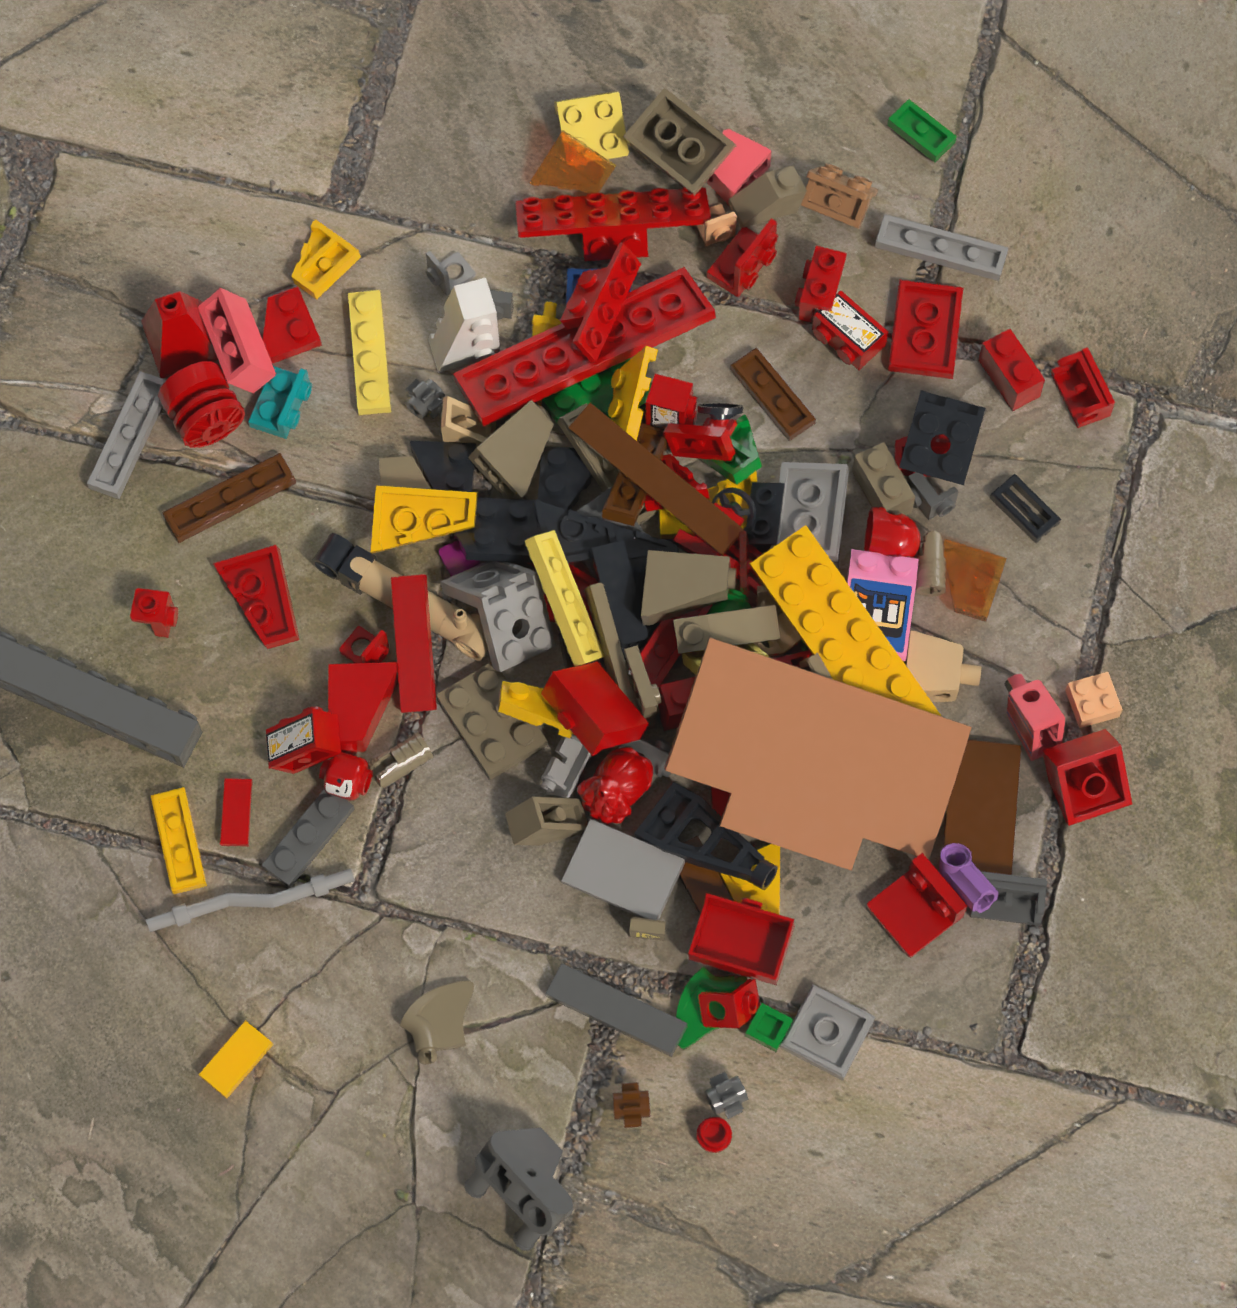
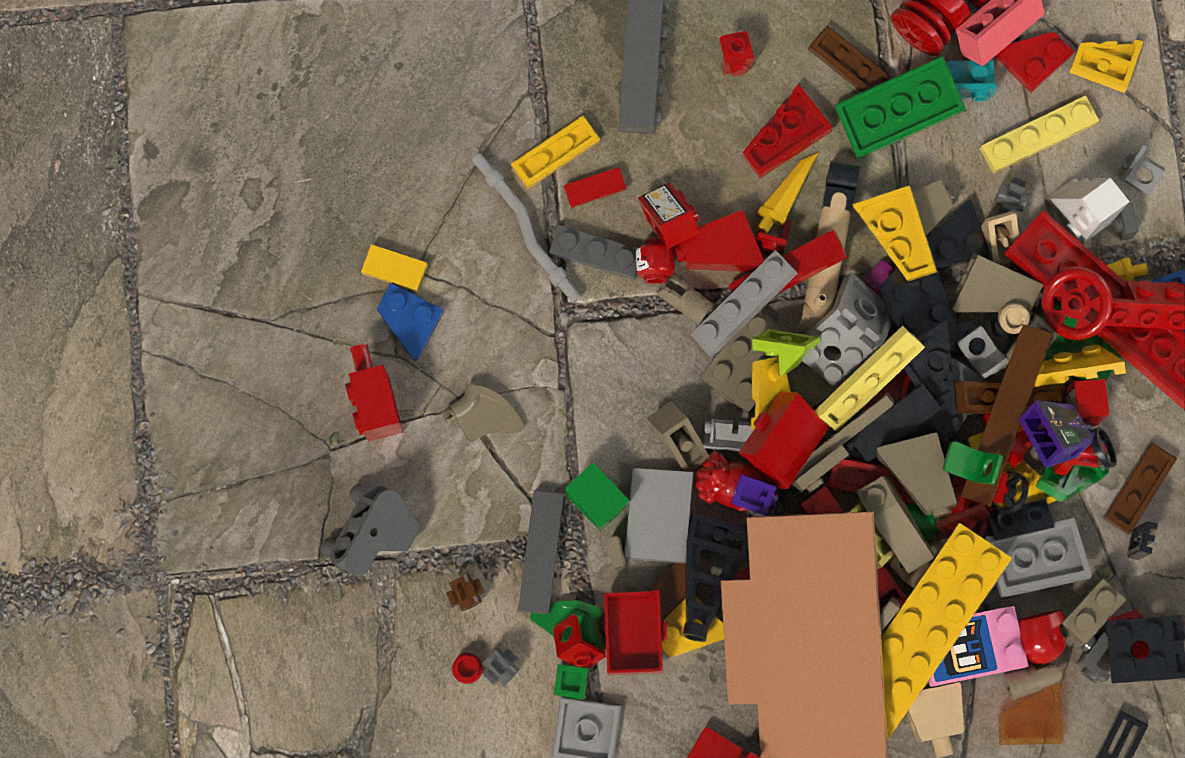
camera: 70 degrees right, 10 degrees up
none -> red brick [345,344,404,442]
none -> blue wing [377,283,444,362]
none -> green piece [565,463,630,532]
none -> light grey plate [690,250,798,358]
none -> dark purple bracket [730,474,778,516]
none -> lime slope [752,329,820,376]
none -> yellow bar [757,152,819,234]
none -> green tile [834,56,967,159]
none -> green bracket [943,441,1003,485]
none -> light grey bracket [957,326,1009,378]
none -> tan tile [998,302,1030,334]
none -> dark purple torso [1019,401,1095,467]
none -> red plate [1041,267,1113,340]
none -> black tile [1126,521,1158,560]

